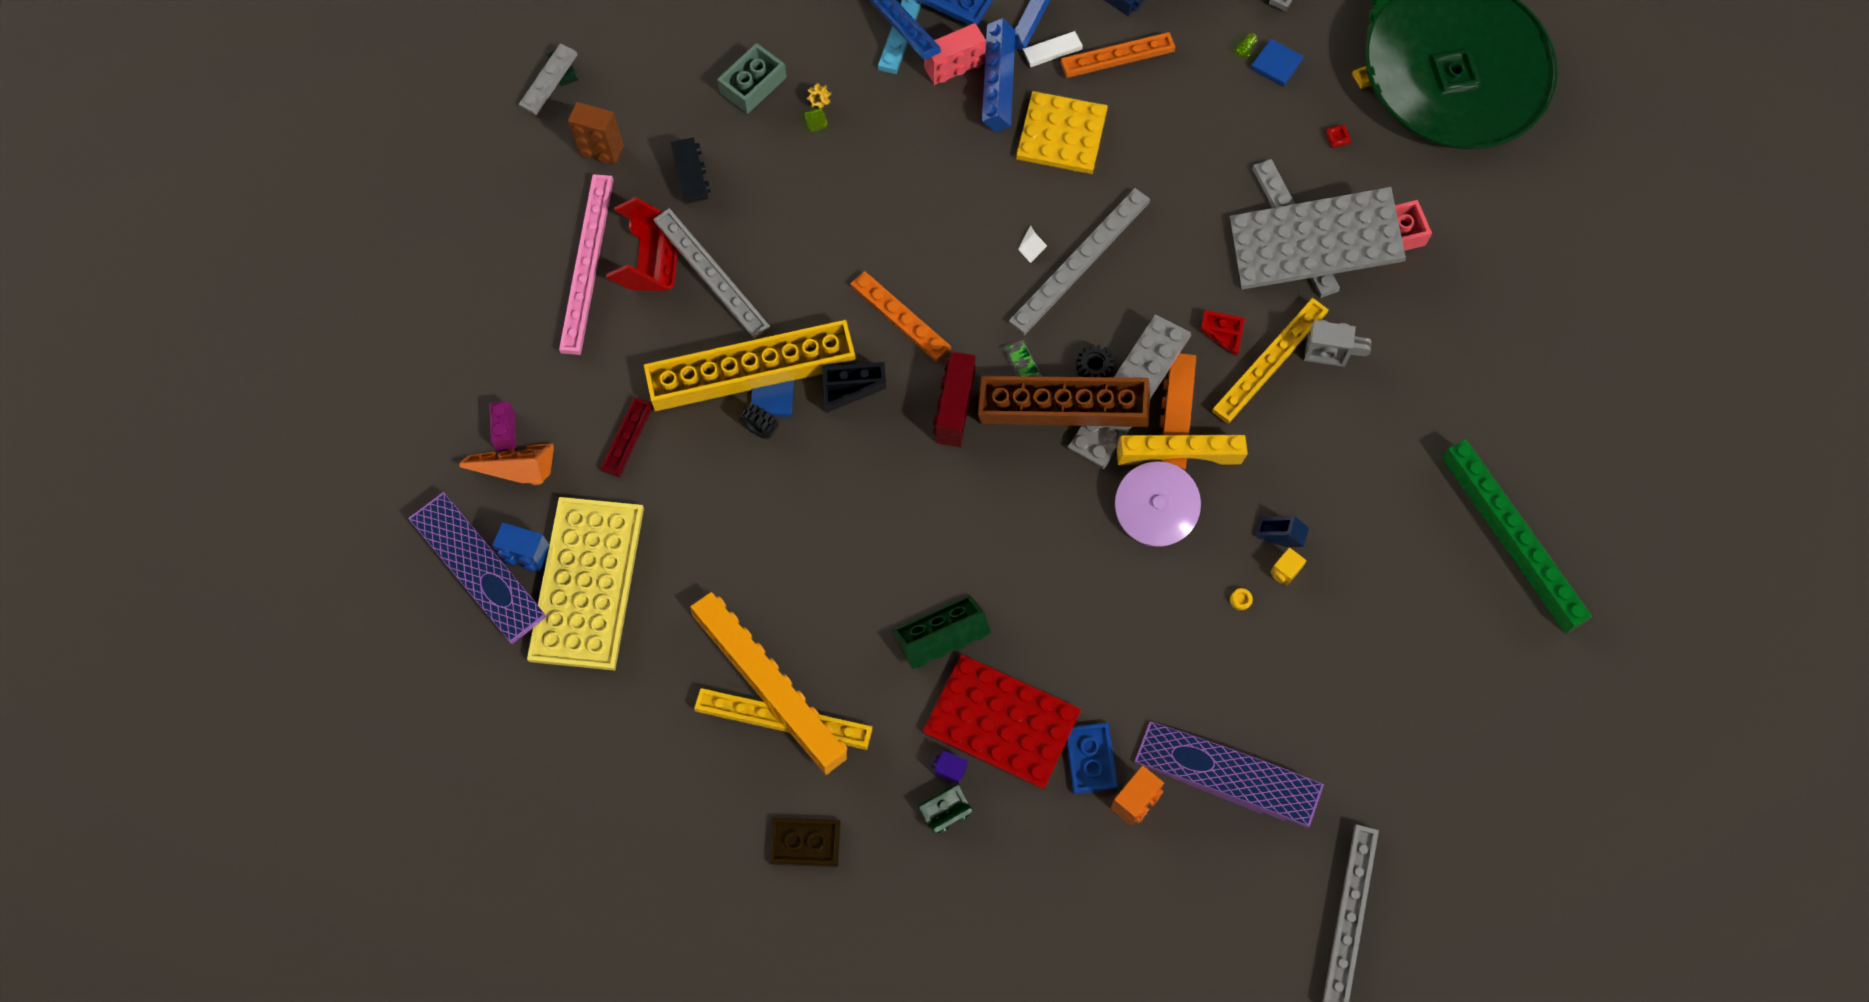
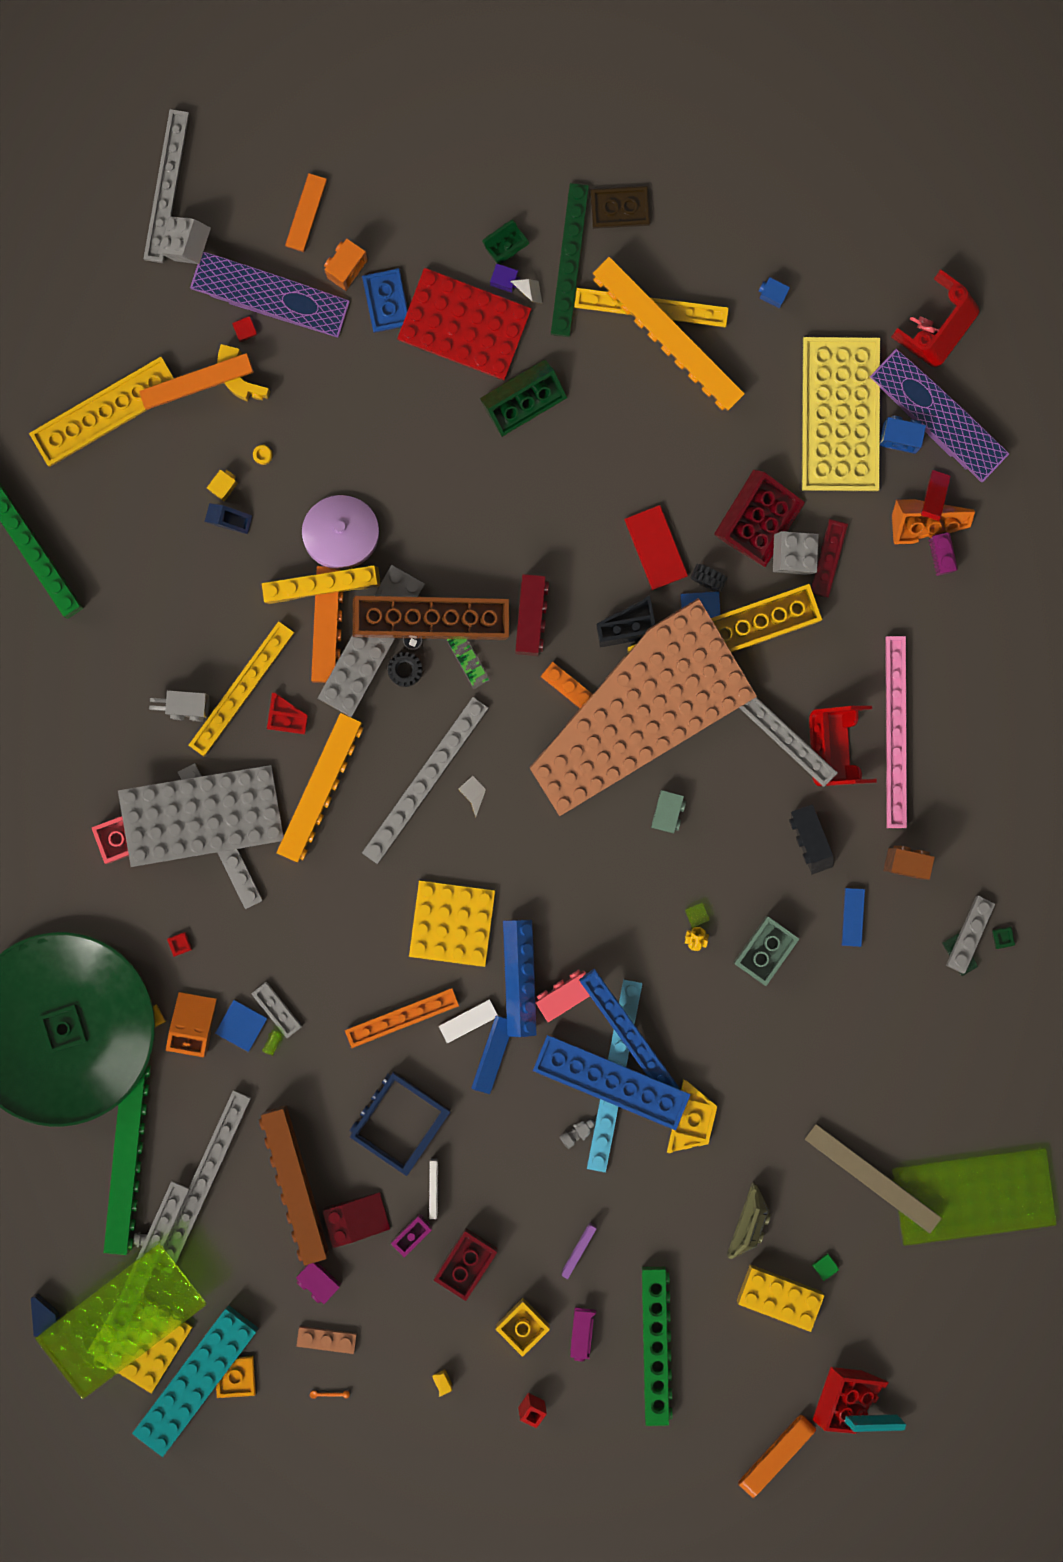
camera: 175 degrees right, 20 degrees up
none -> yellow plate [29,357,174,467]
none -> orange tile [139,353,254,410]
none -> light grey brick [158,216,211,264]
none -> orange slope [166,992,217,1057]
none -> yellow arch [217,344,270,401]
none -> red tile [232,316,257,342]
none -> light grey tile [251,982,302,1038]
none -> light orange brick [276,713,364,863]
none -> orange tile [285,173,327,252]
none -> white sticker [511,279,542,303]
none -> nougat wing [530,598,757,816]
none -> dark green plate [551,183,589,337]
none -> red tile [624,505,688,590]
none -> sand green brick [651,790,686,834]
none -> dark red slope [714,469,805,567]
none -> blue brick [759,277,790,308]
none -> light grey brick [773,532,818,575]
none -> blue tile [842,888,865,947]
none -> red windscreen [891,269,979,367]
none -> coral plate [910,316,939,333]
none -> red tile [921,470,951,521]
none -> dark green tile [992,926,1015,949]

